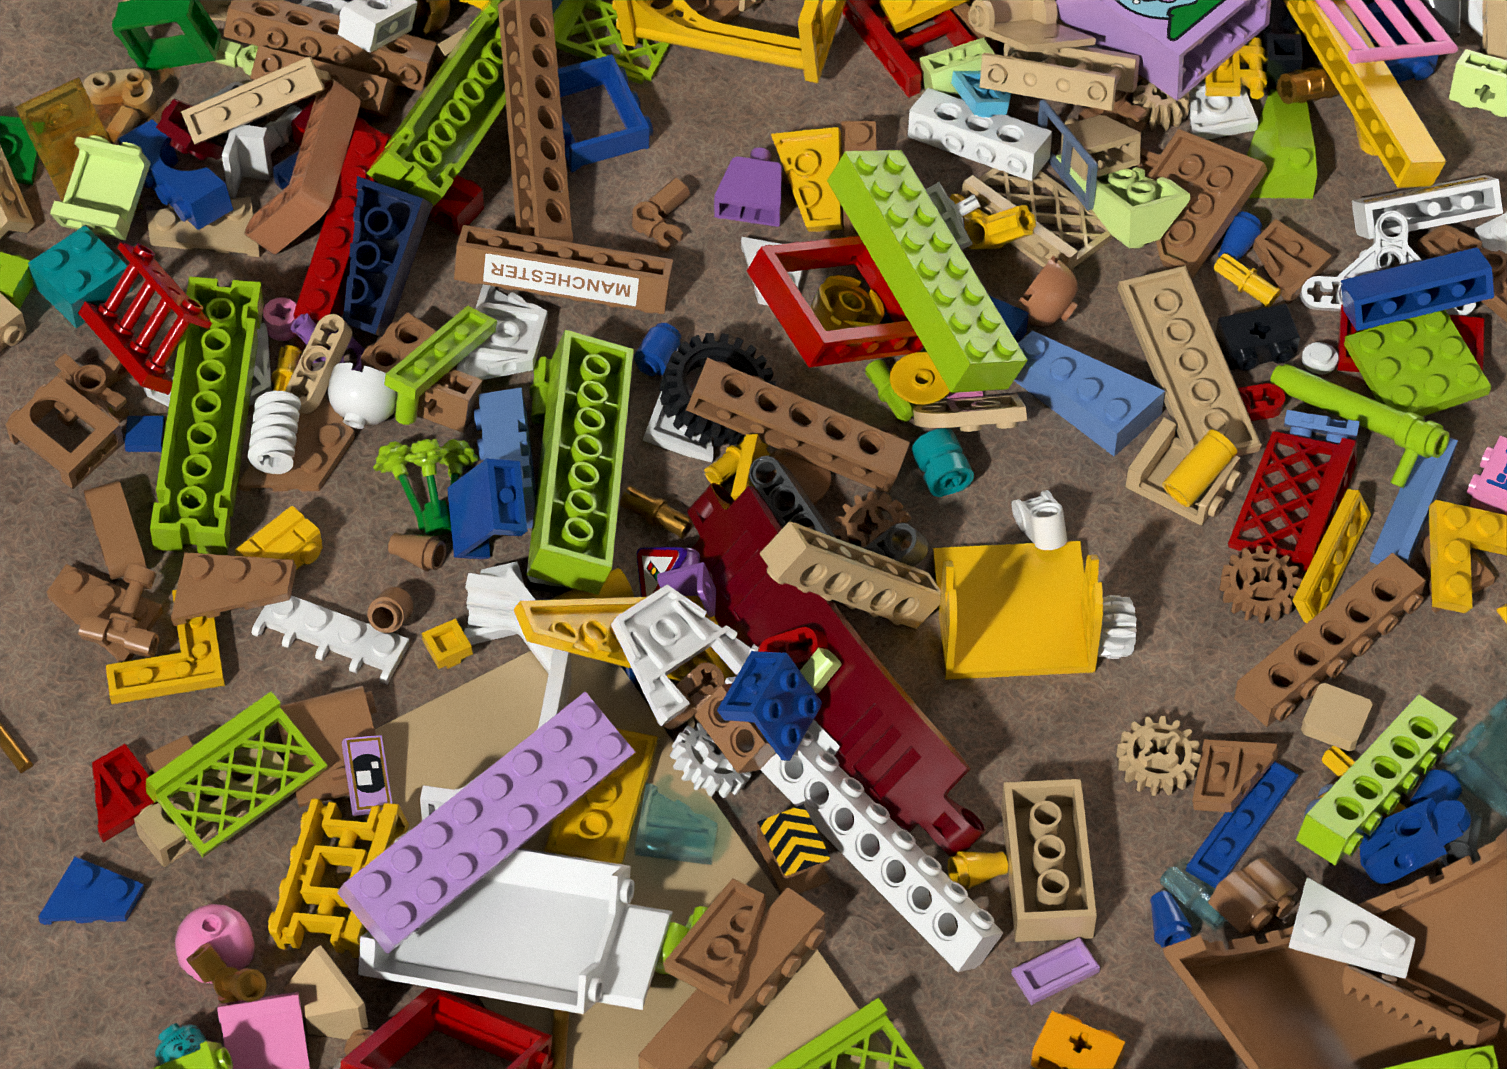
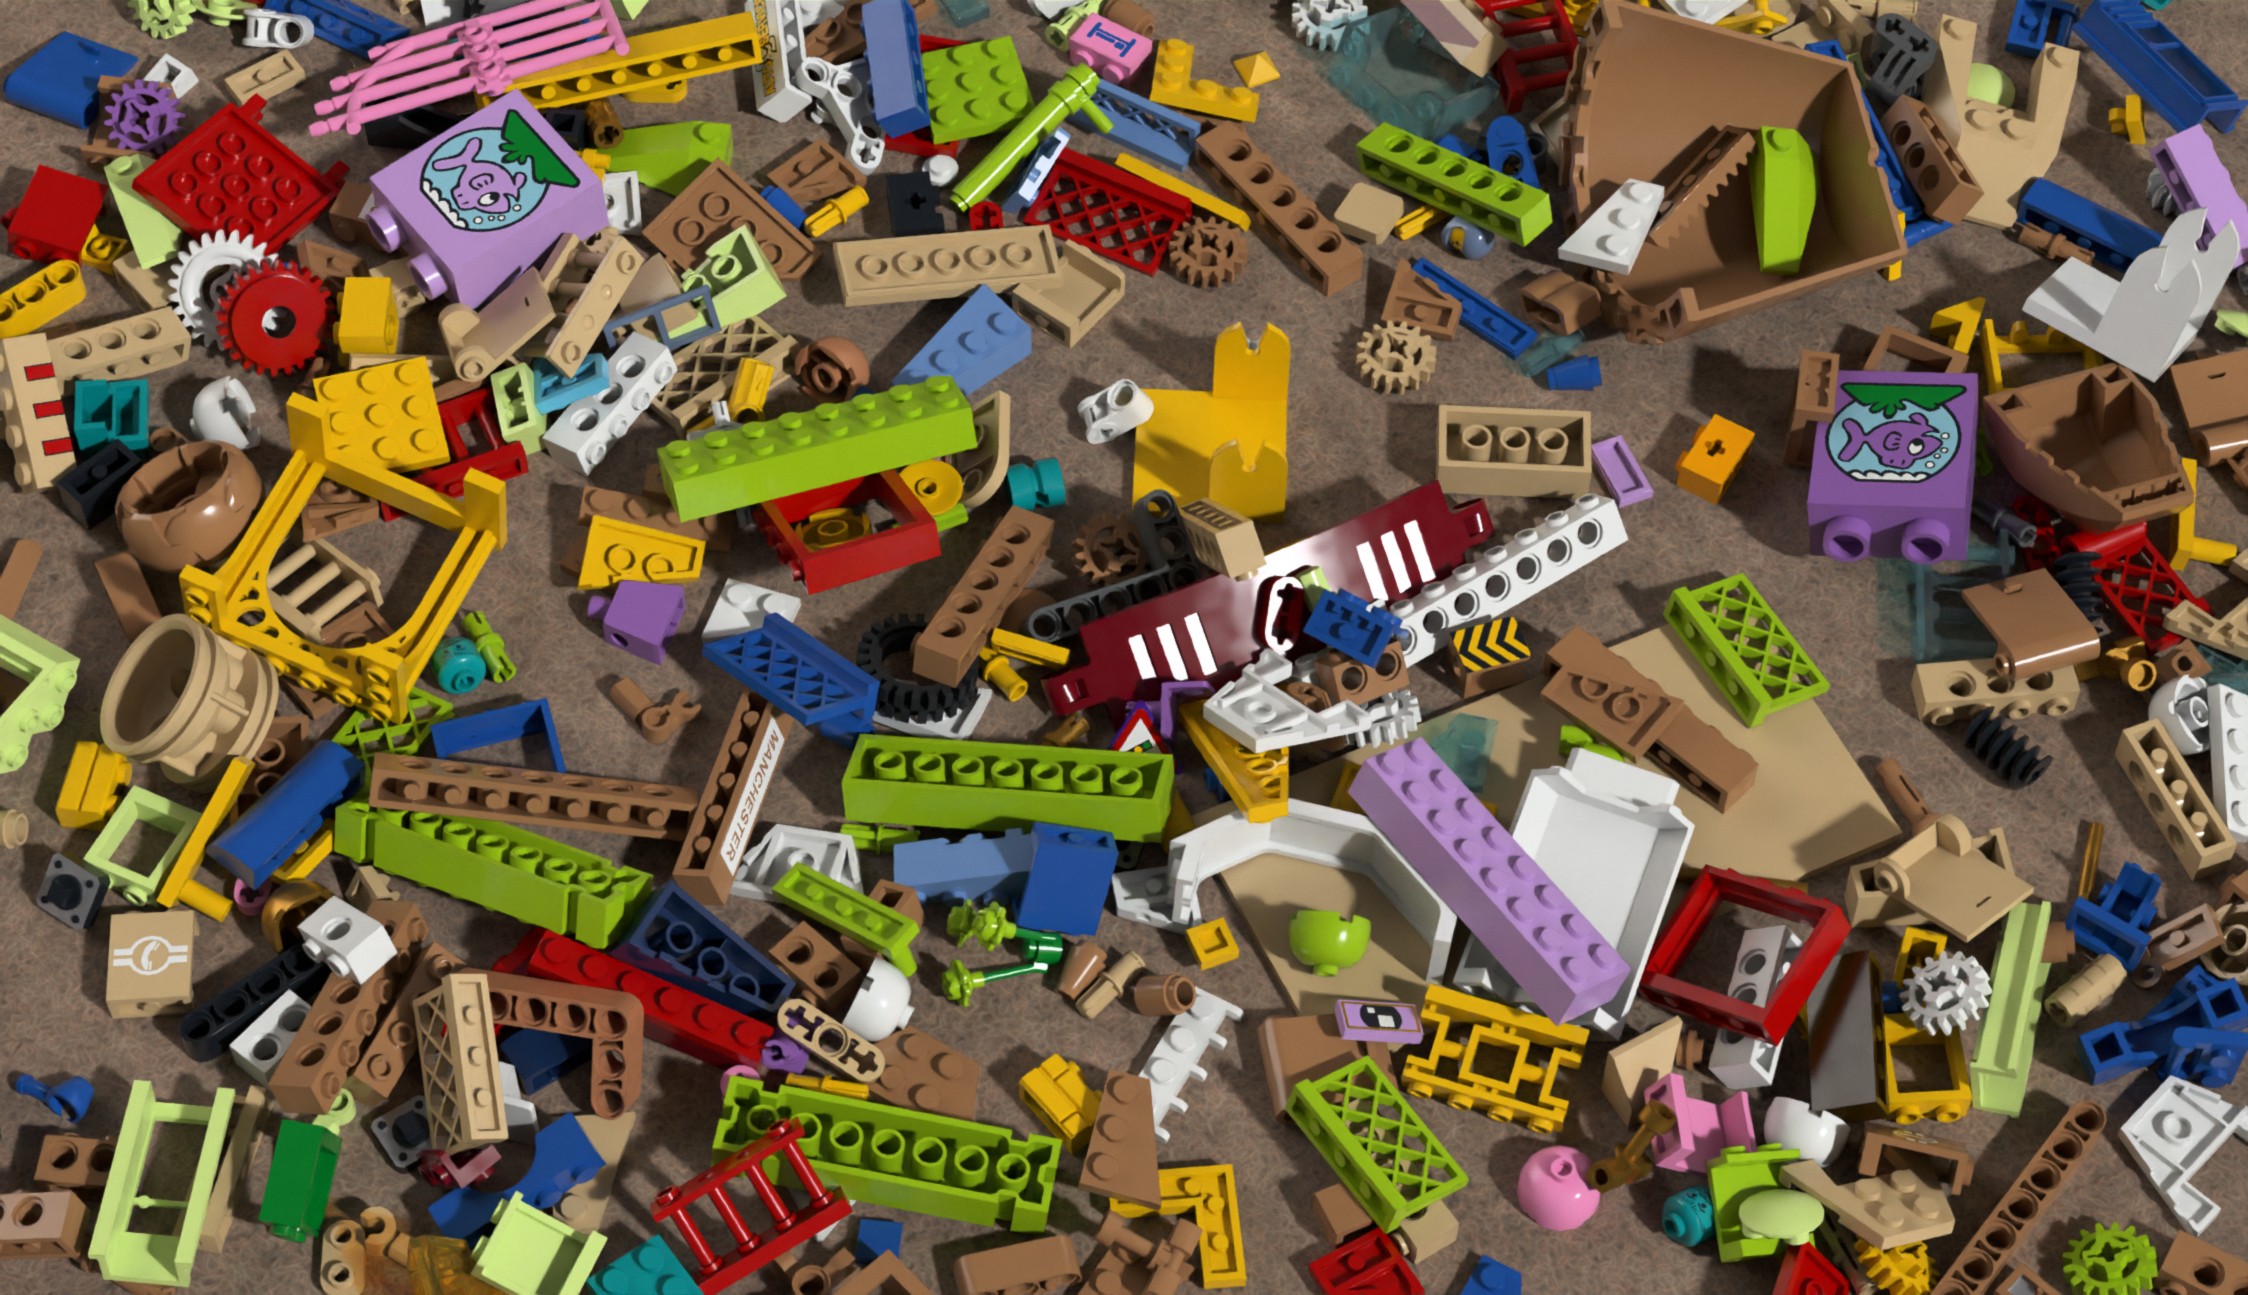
camera: 85 degrees left, 0 degrees up
white piece [248,391,301,474] -> none
yellow cone [947,851,1008,890] -> none
yellow pin [1162,429,1238,508] -> none
none -> teal head [429,636,486,695]
none -> lime pin [461,611,517,683]
none -> blue fence [702,612,880,726]
none -> tan axle [1075,950,1146,1020]
none -> lime cylinder [1288,910,1371,977]

